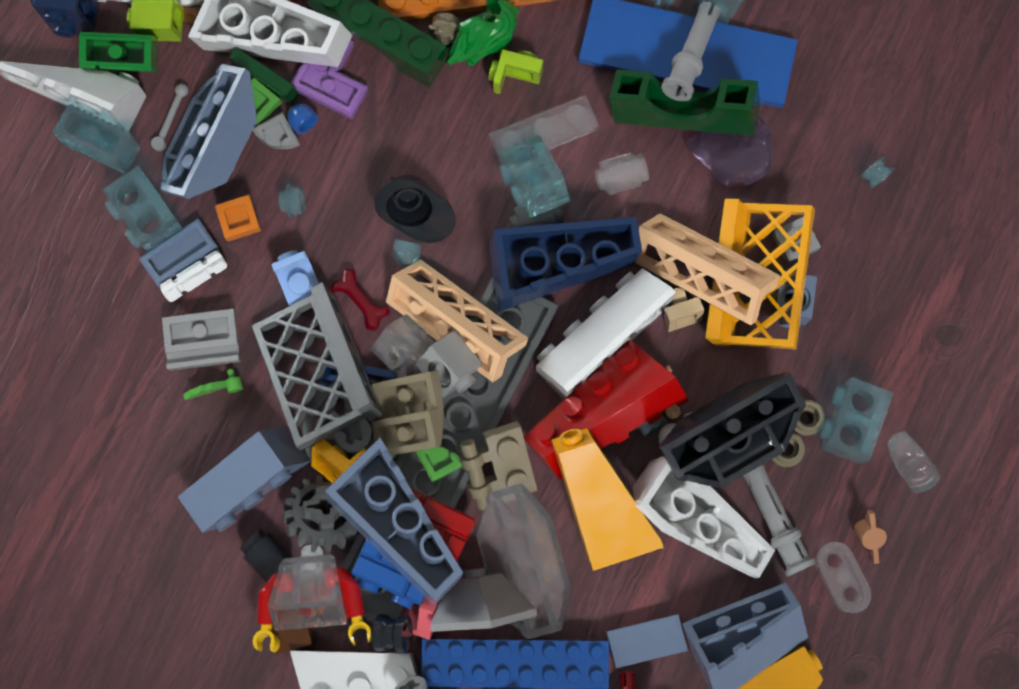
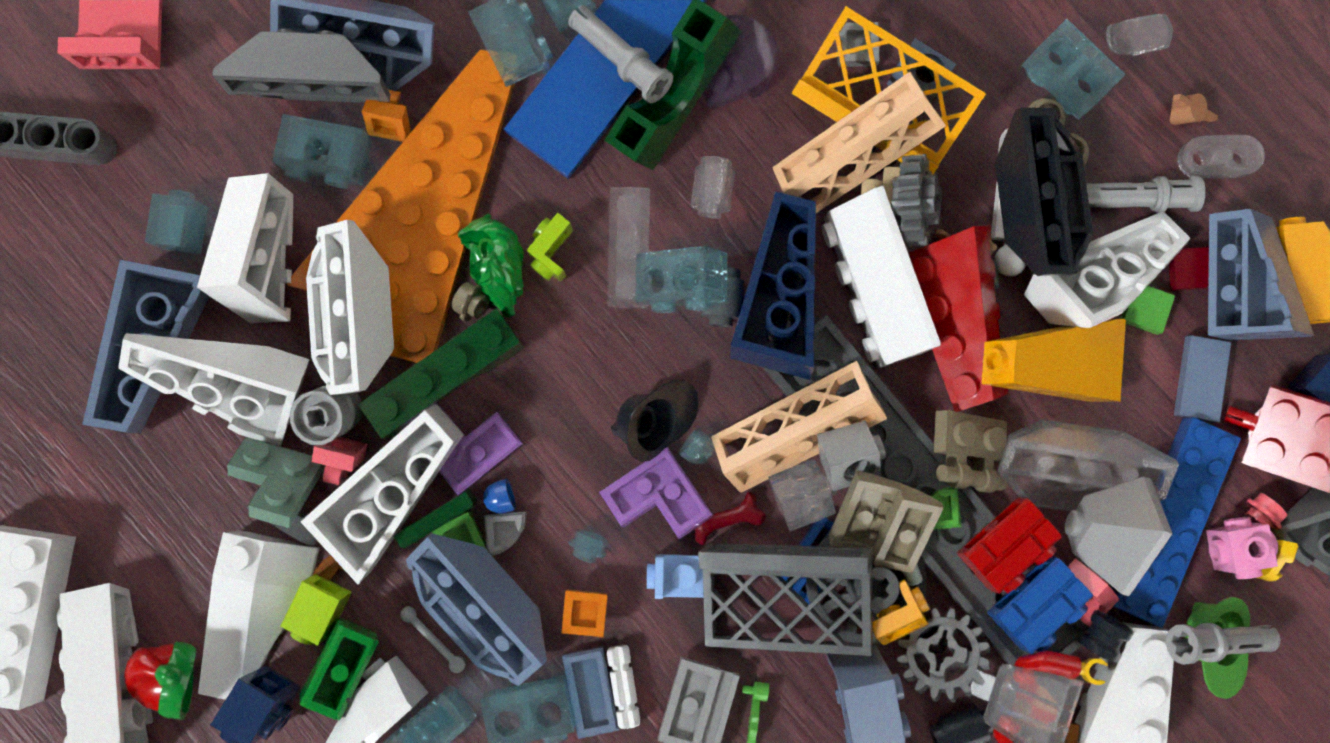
camera: 70 degrees left, 5 degrees up
sand blue wedge [325,438,463,606] -> none
none -> medium lavender tile [599,447,714,539]
none -> dark grey gear [891,154,942,246]
none -> bright green tile [1120,286,1175,335]
none -> dark red tile [1168,247,1209,291]

